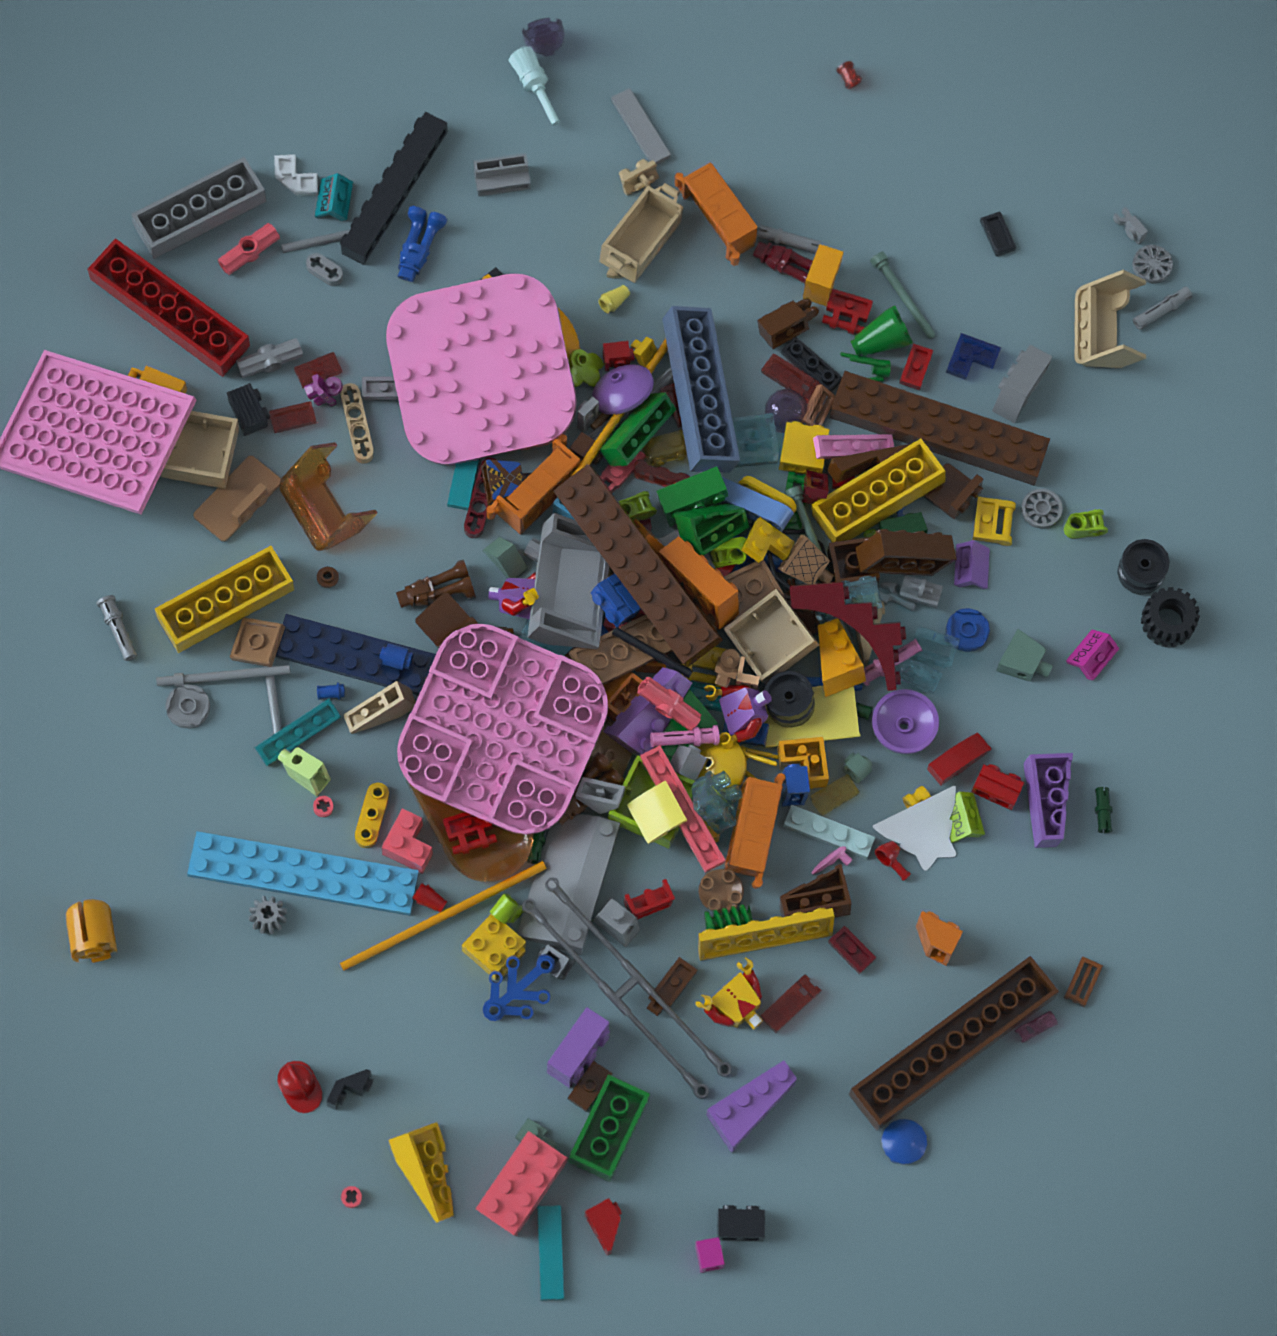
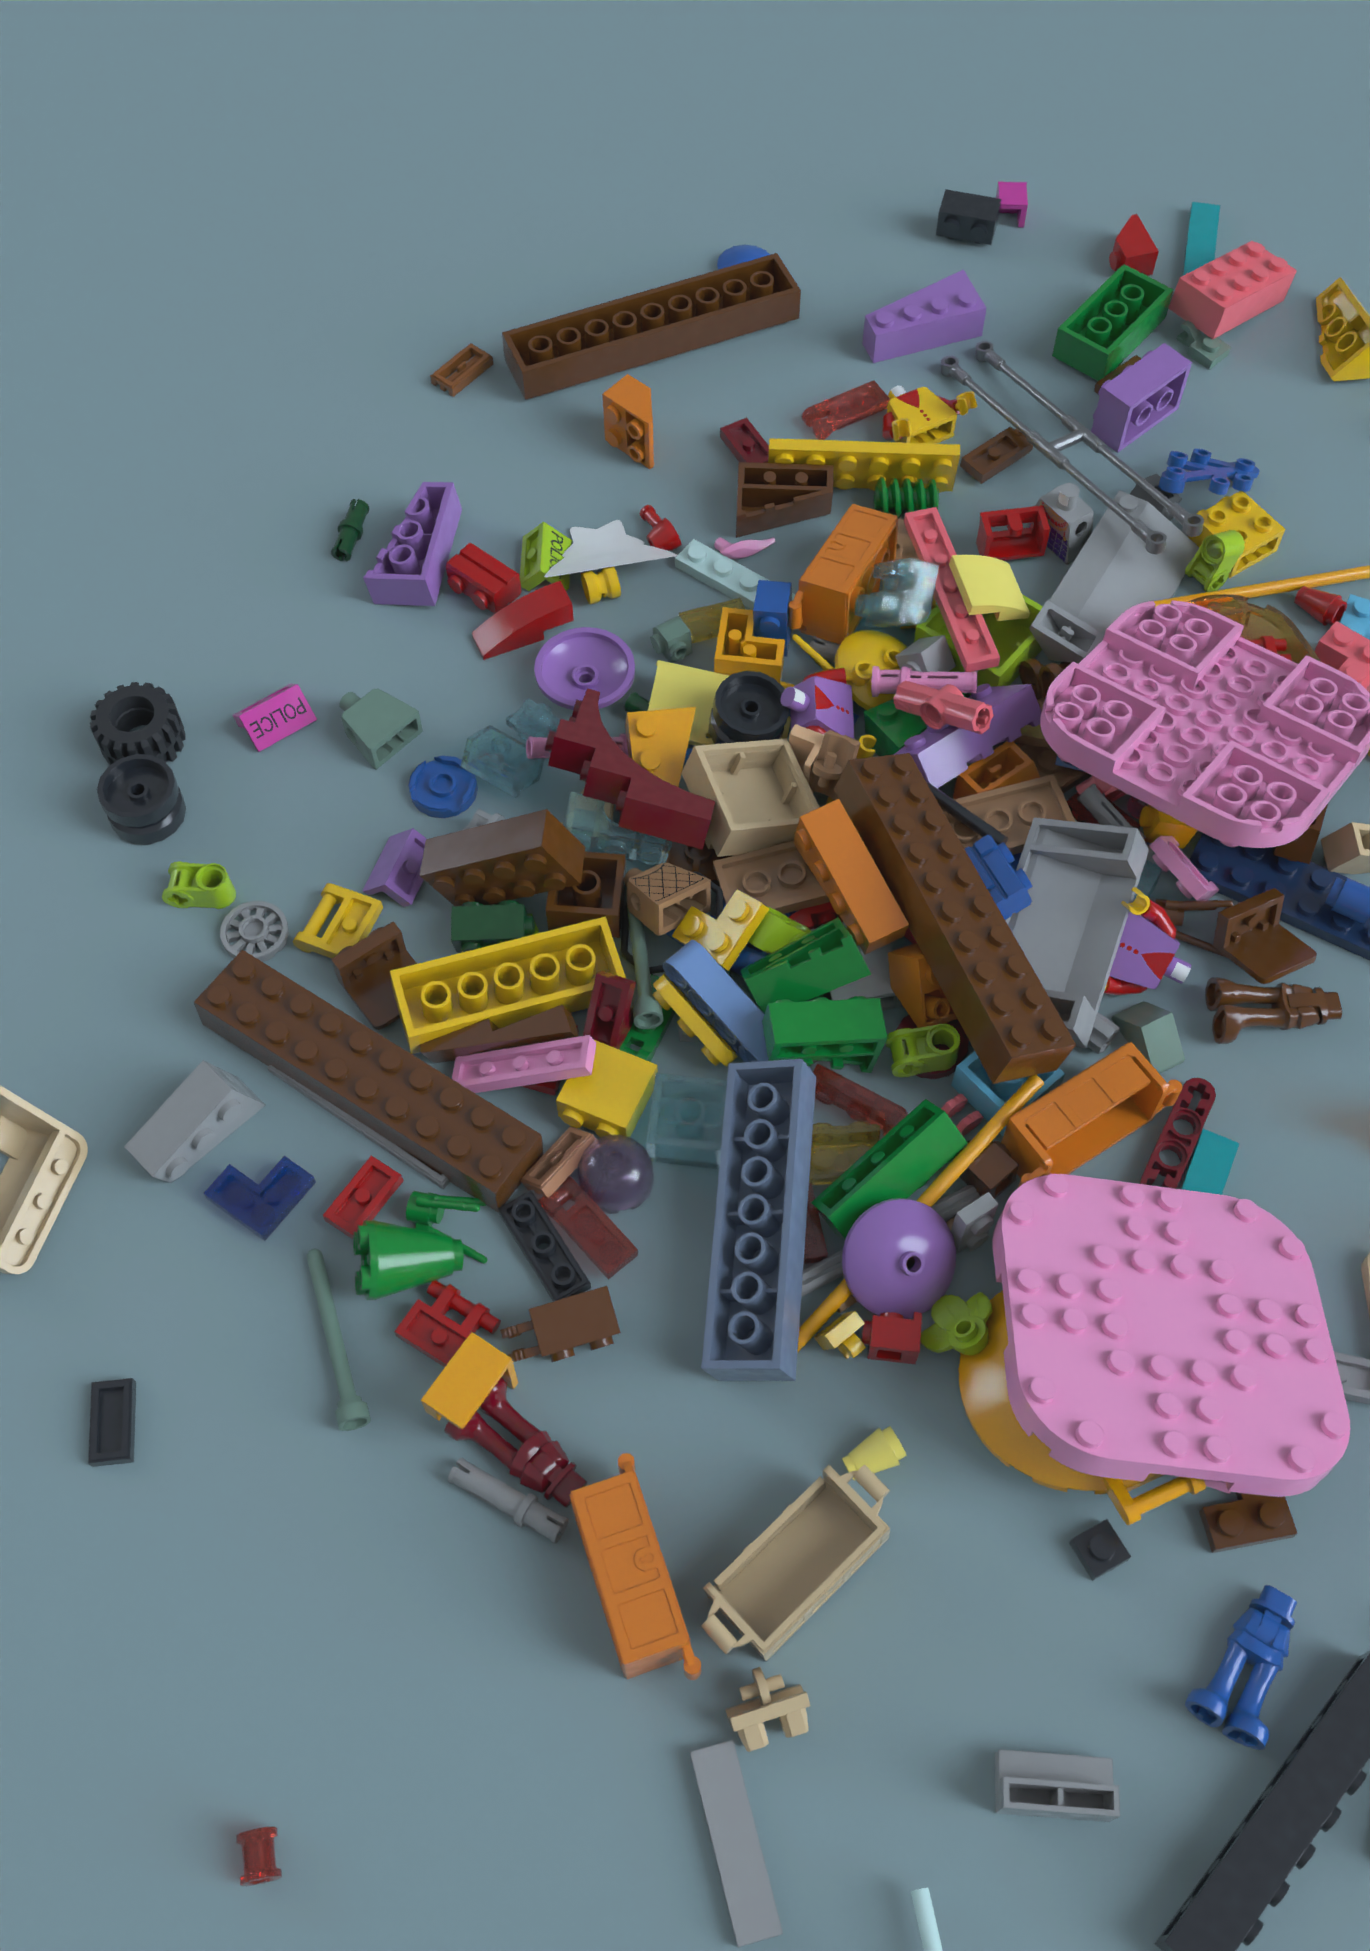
camera: 160 degrees left, 10 degrees down
torso [481,460,532,506] -> none

